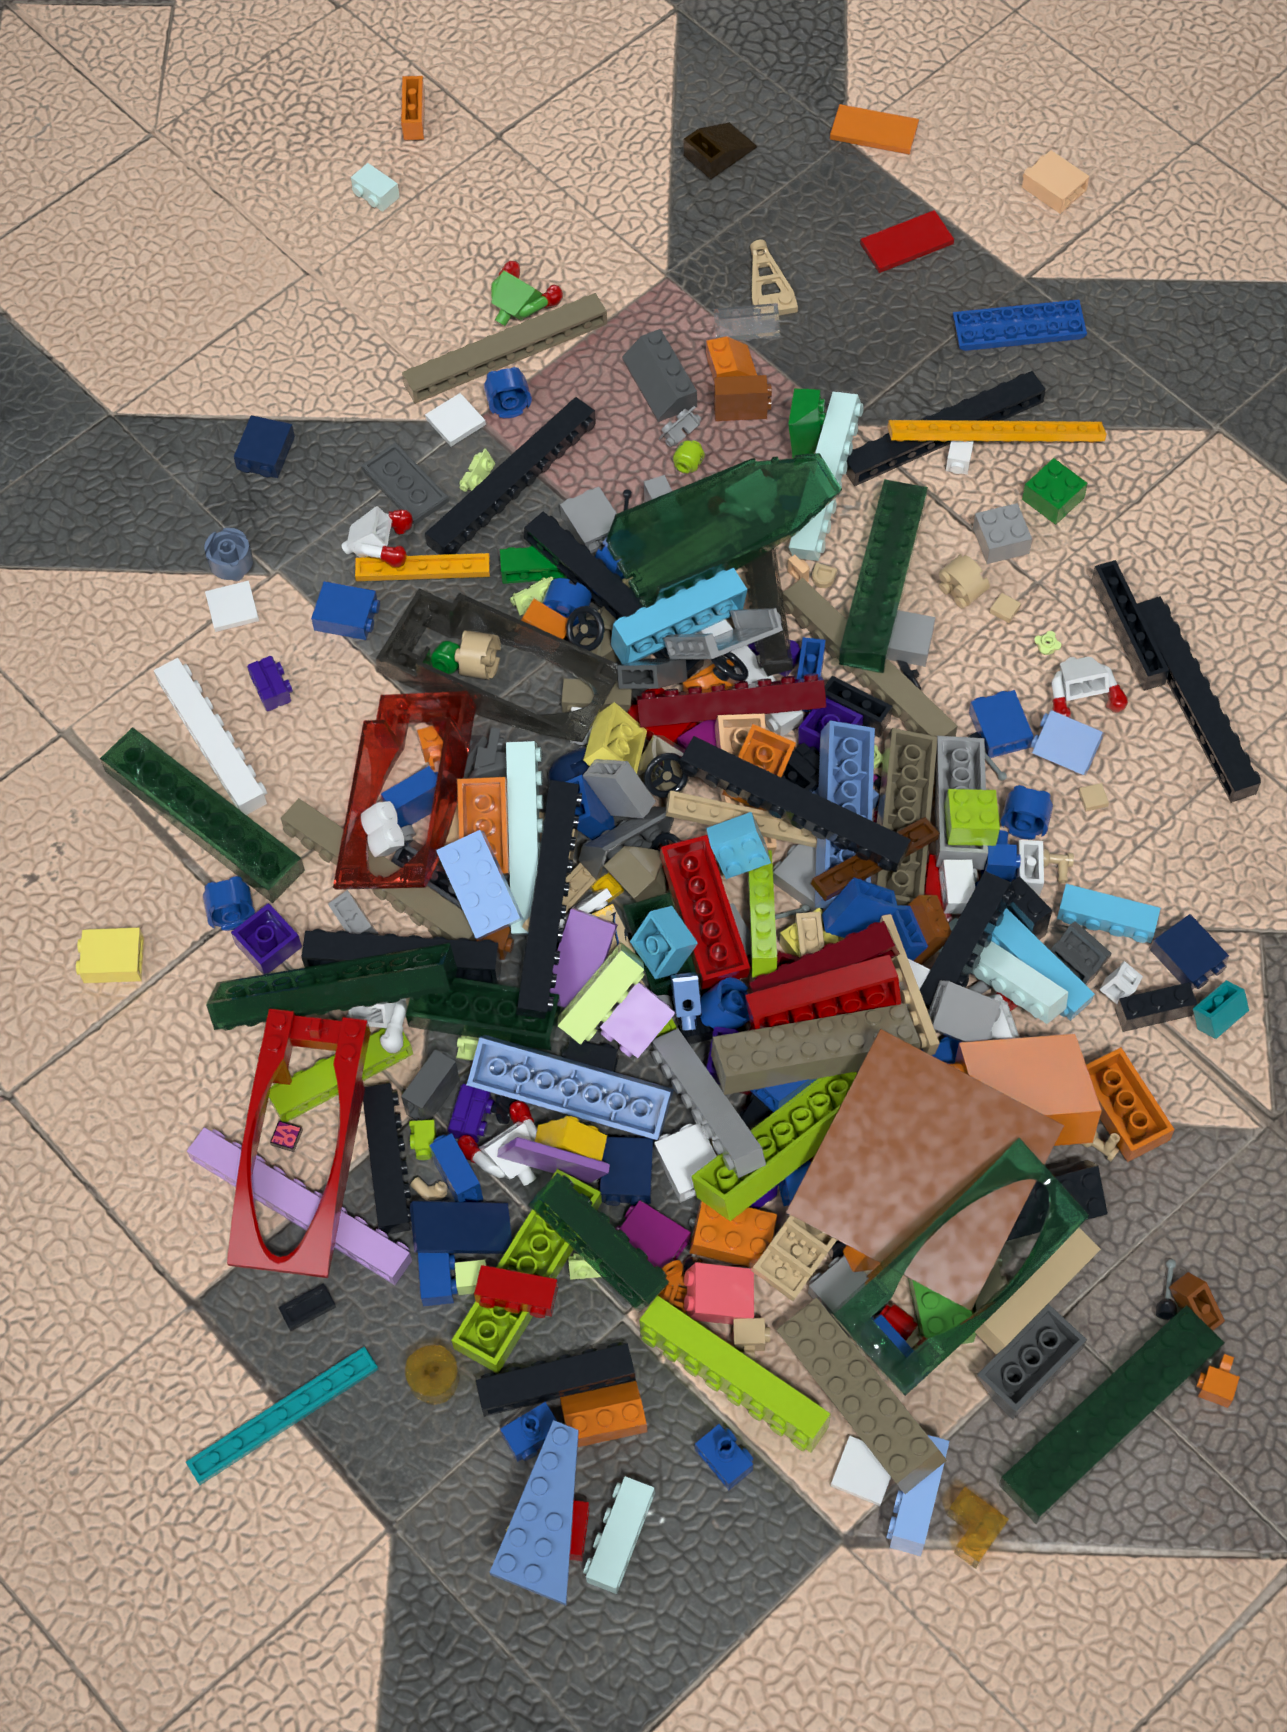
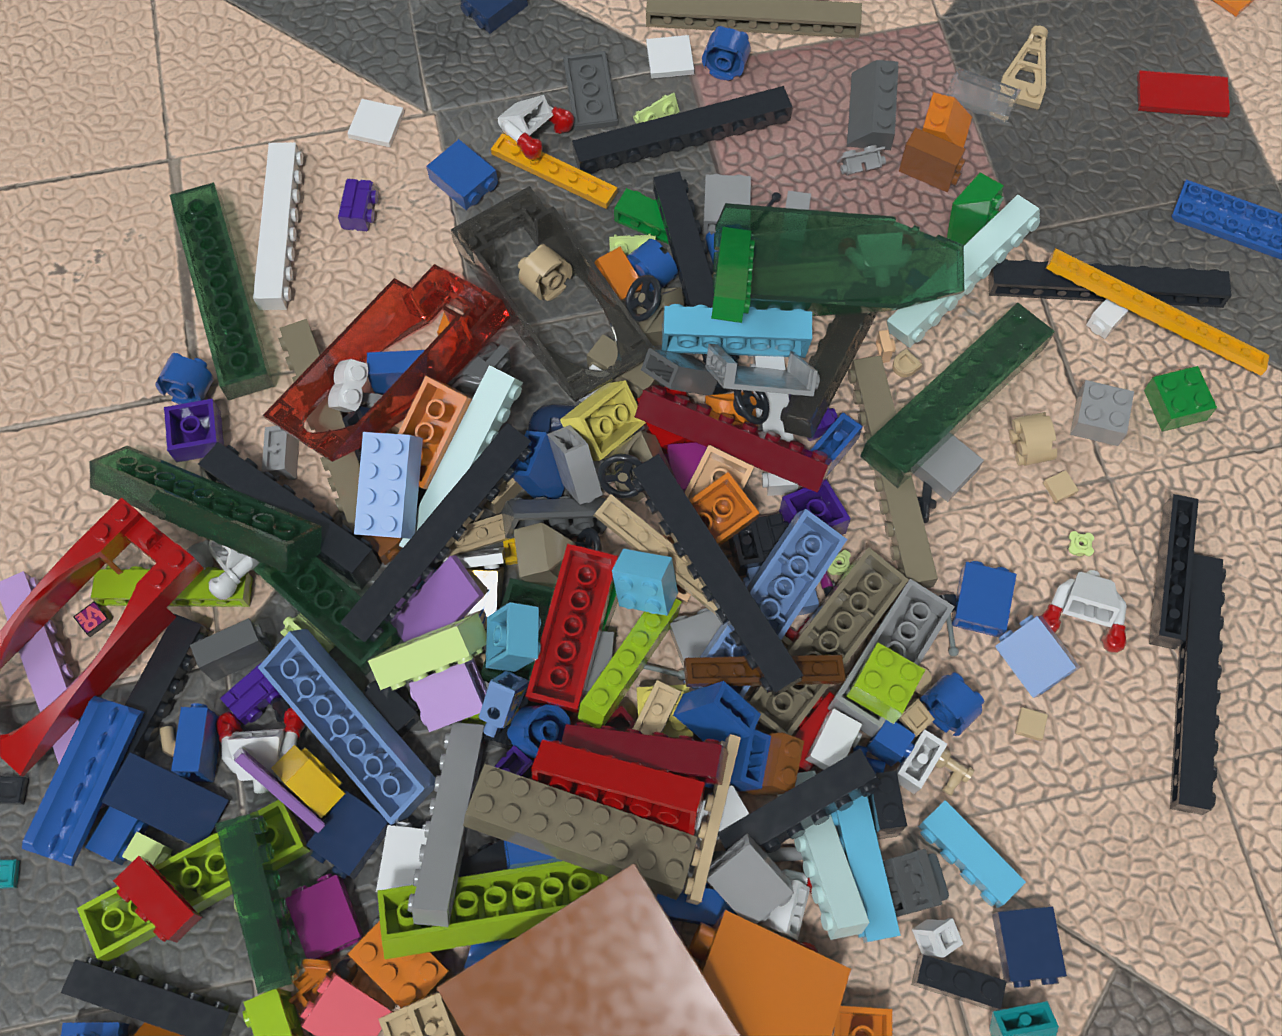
camera: 30 degrees right, 5 degrees up
light yellow brick [76,928,144,983] -> none
sand blue brick [204,528,253,581] -> none
clear yellow brick [405,1345,460,1405] -> none
lime brick [409,1120,437,1160] -> none
green head [430,641,460,675] -> none
lime head [673,440,705,473] -> none
black brick [825,676,893,737] -> none
none -> blue plate [22,696,144,866]
none -> green brick [711,227,755,323]
none -> tan tile [899,699,935,737]

